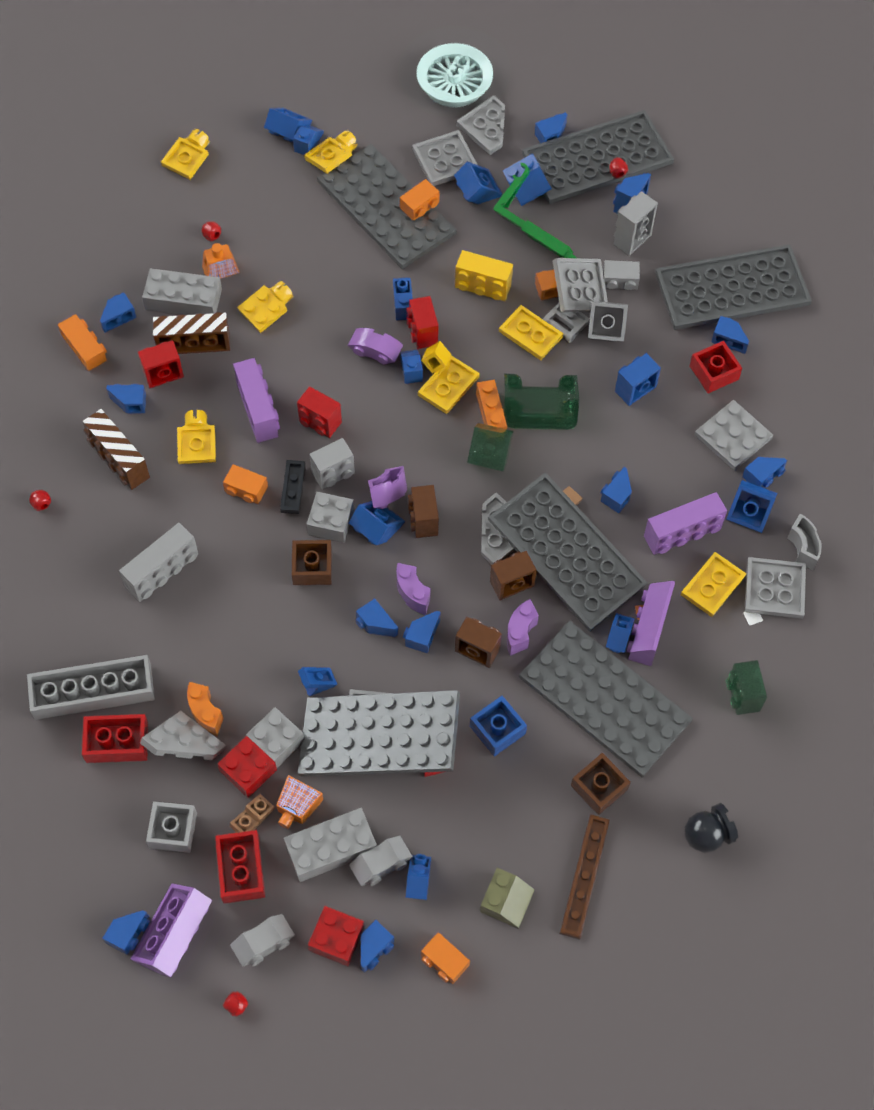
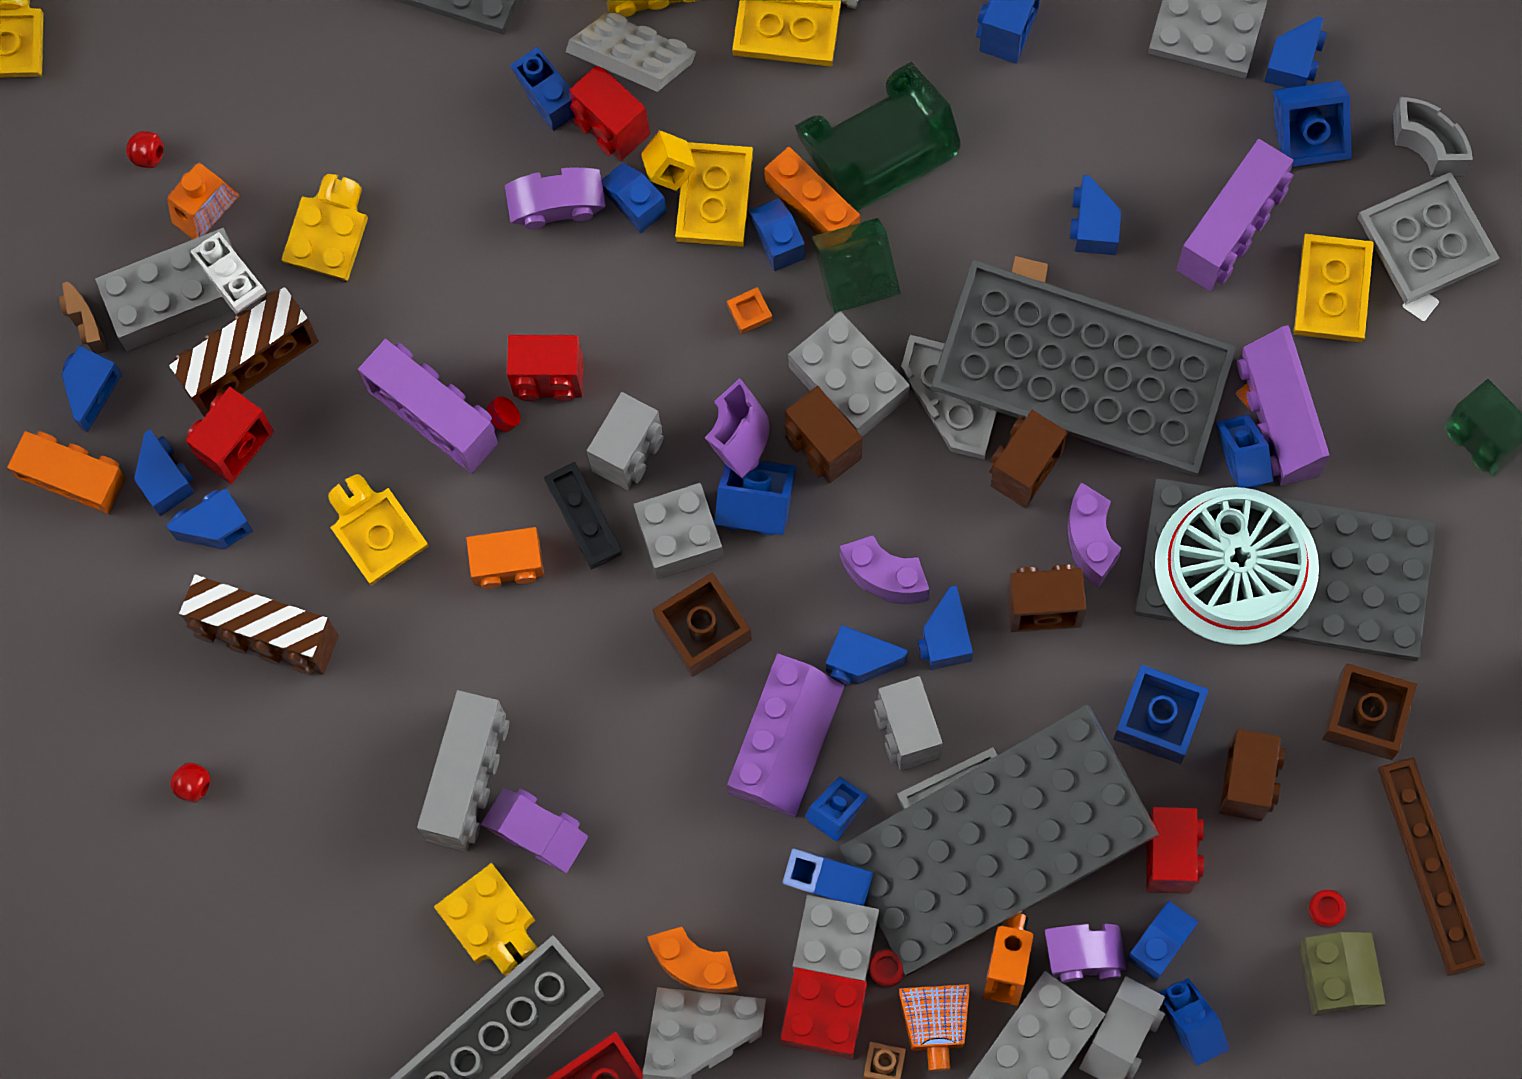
camera: 25 degrees left, 10 degrees up
none -> medium nougat slope [59,282,108,354]
none -> blue slope [134,429,195,516]
none -> white slope [190,232,266,315]
none -> yellow plate [434,863,537,976]
none -> medium lavender brick [481,788,589,874]
none -> red tile [486,396,521,432]
none -> light grey plate [566,13,696,92]
none -> orange plate [727,287,773,335]
none -> medium lavender slope [727,653,845,818]
none -> blue slope [748,198,805,271]
none -> blue slope [782,848,874,906]
none -> light grey brick [788,311,910,437]
none -> red tile [869,949,904,987]
none -> light grey brick [873,676,943,771]
none -> orange torso [982,913,1034,1006]
none -> medium lavender brick [1045,924,1128,982]
none -> blue slope [1127,901,1198,981]
none -> red brick [1146,807,1204,894]
none -> light aqua piece [1155,487,1319,645]
none -> reddish brown brick [1219,729,1286,821]
none -> red tile [1308,890,1347,928]

